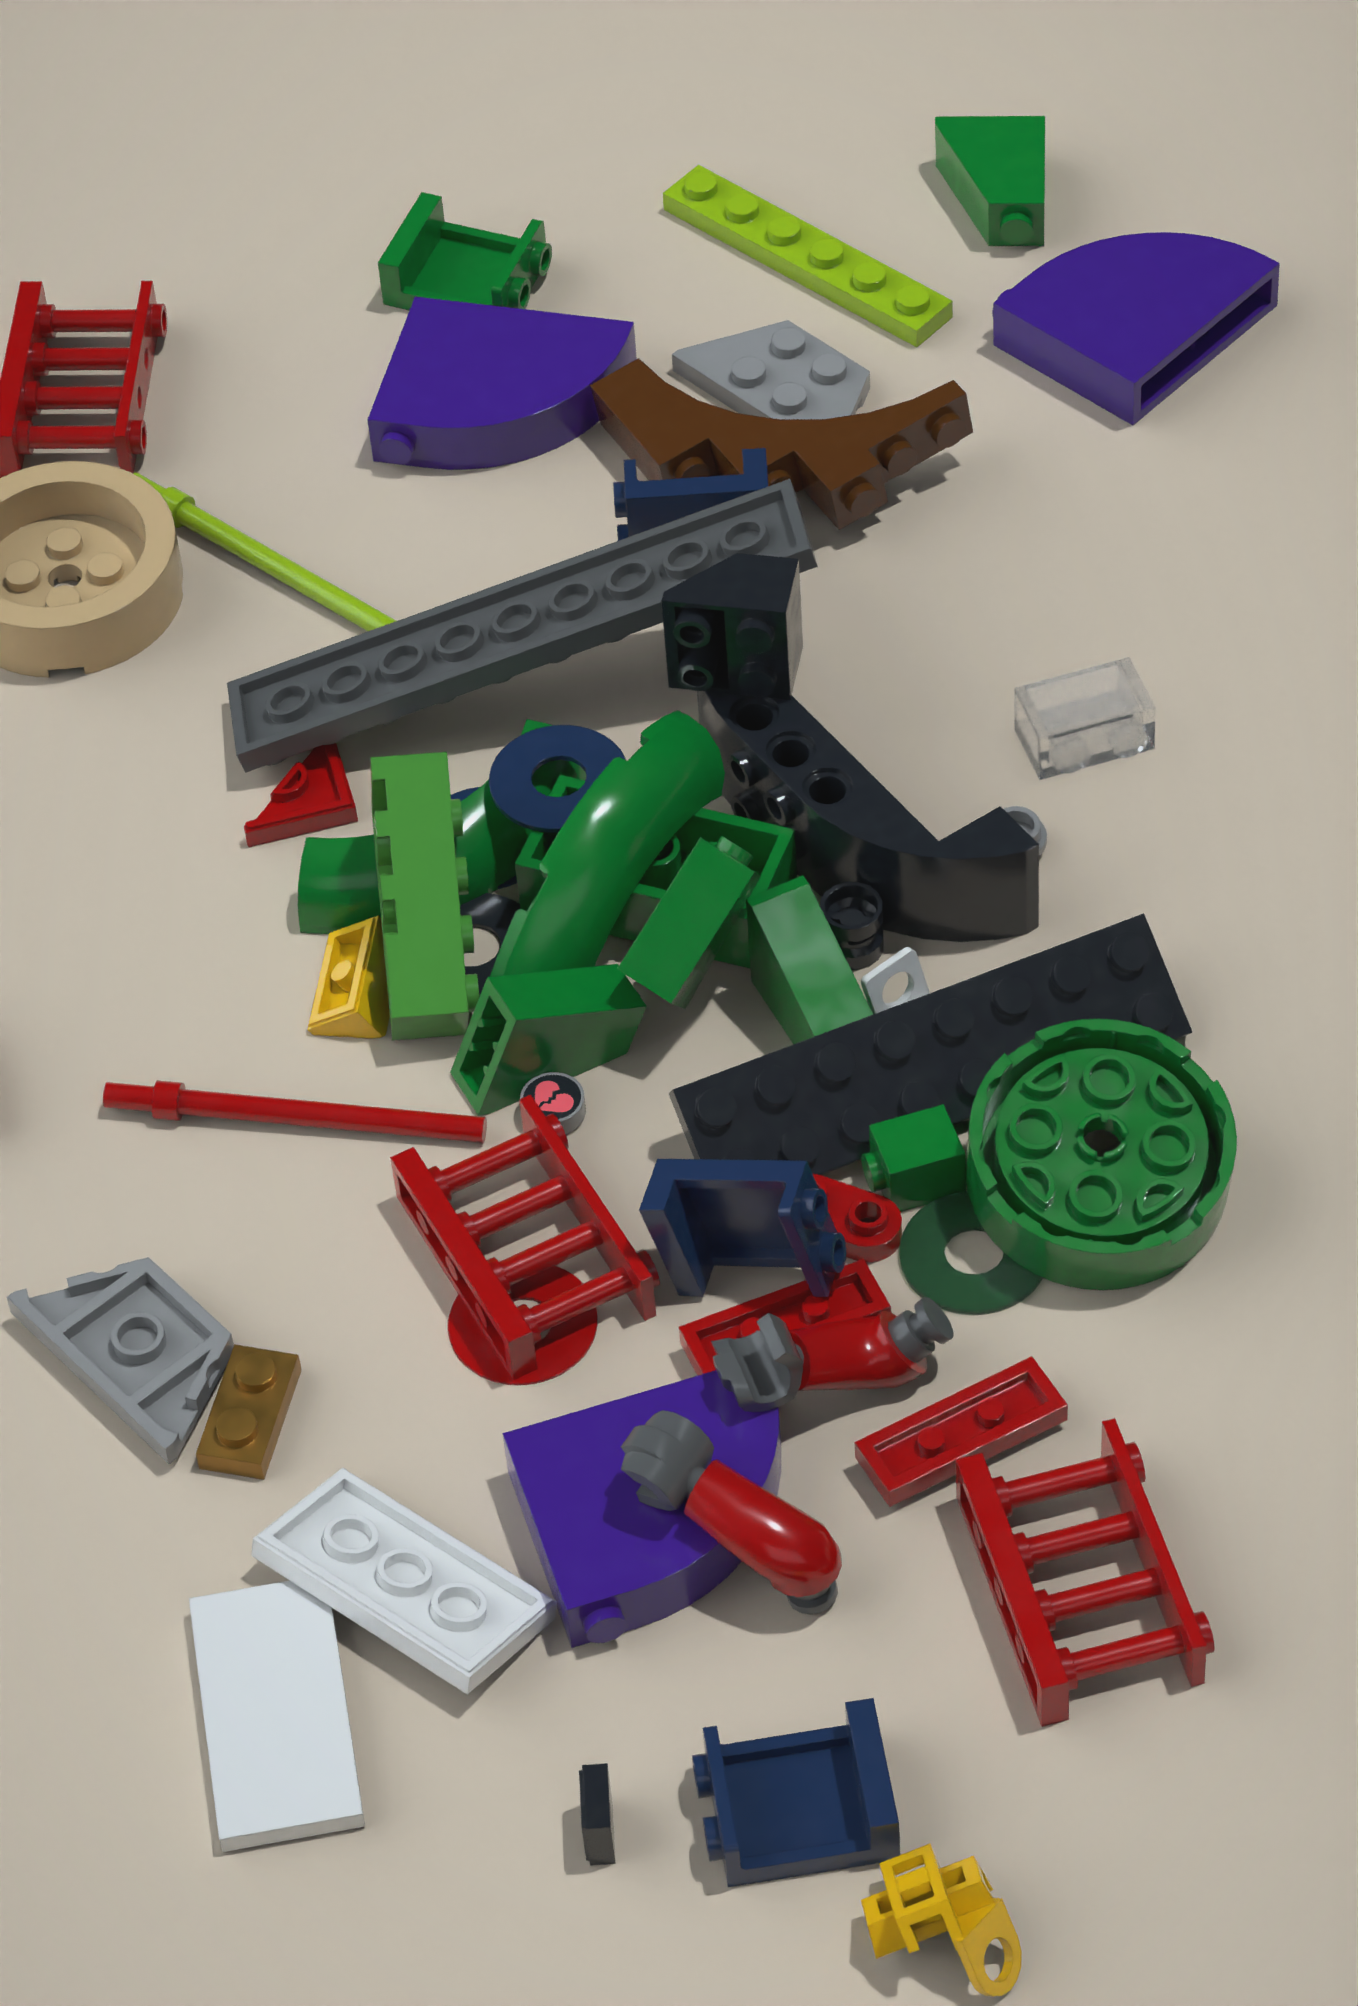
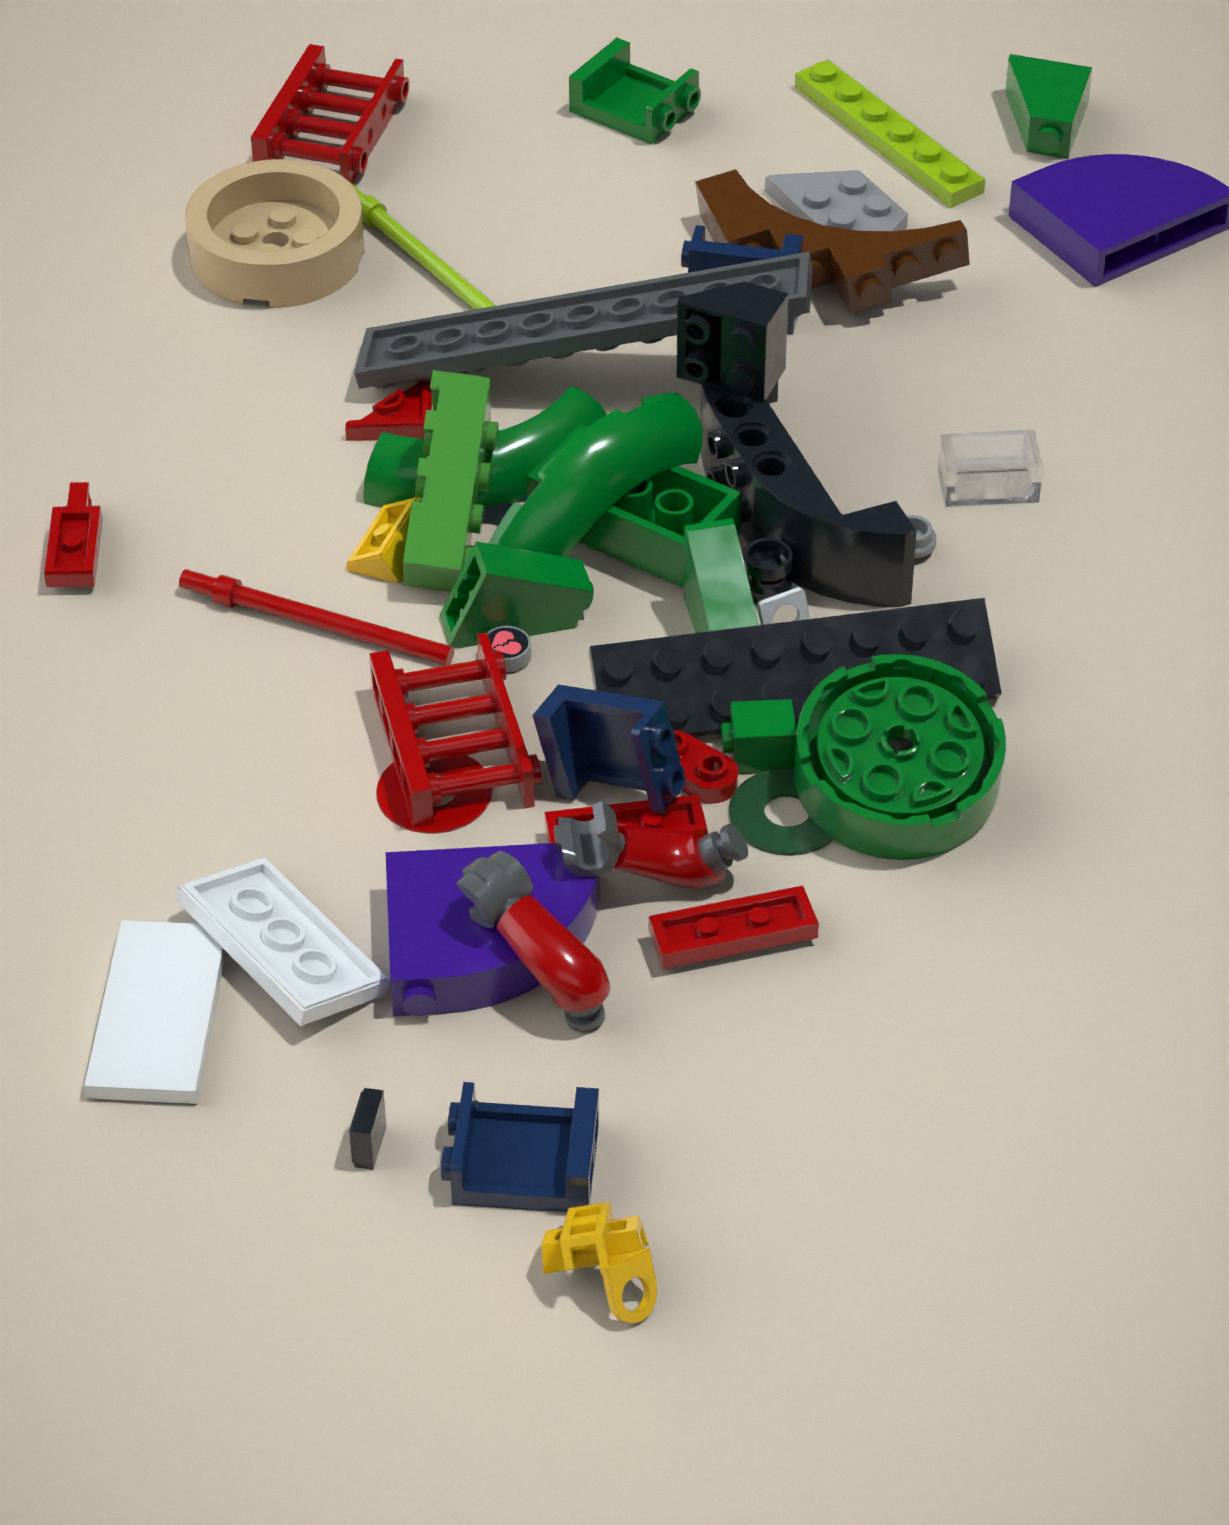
camera: 10 degrees right, 5 degrees down
light grey wing [7,1257,234,1464] -> none
pearl gold plate [196,1344,302,1480] -> none
dark purple brick [367,296,637,470] -> none
dark blue gear [489,725,626,833] -> none
green slope [617,836,761,1009] -> none
red fence [956,1418,1215,1727] -> none

